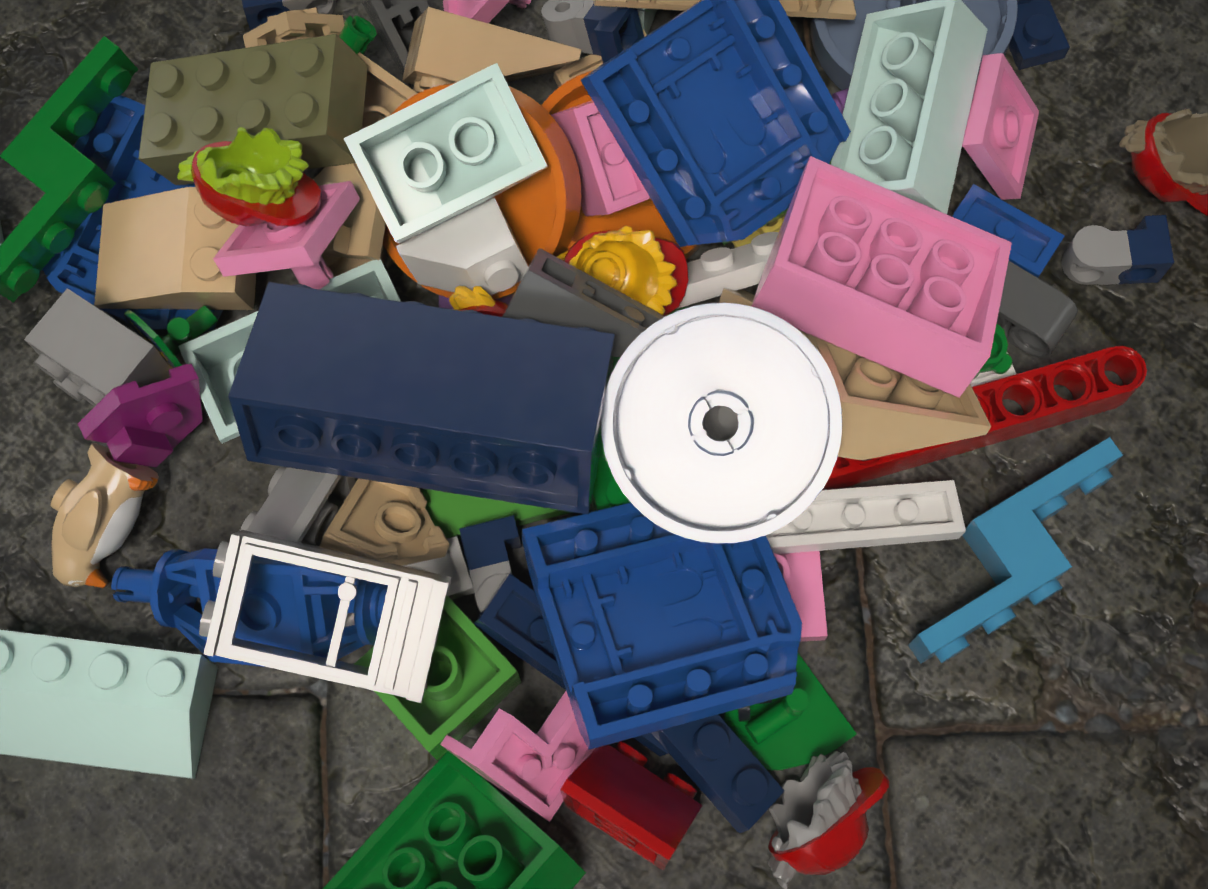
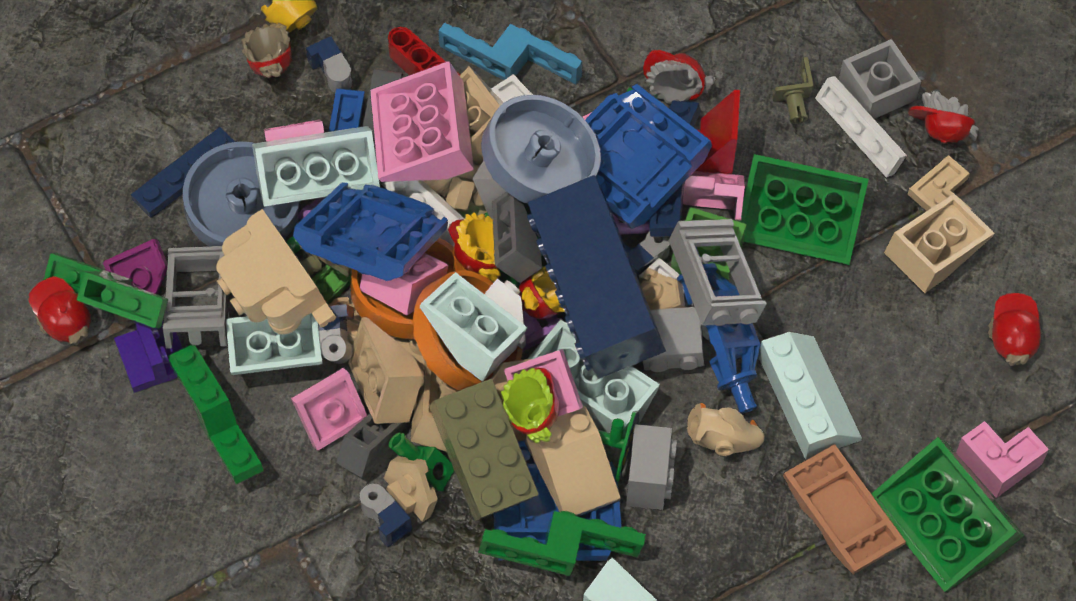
camera: 120 degrees left, 10 degrees down
magenta plate [78,363,202,468] -> none

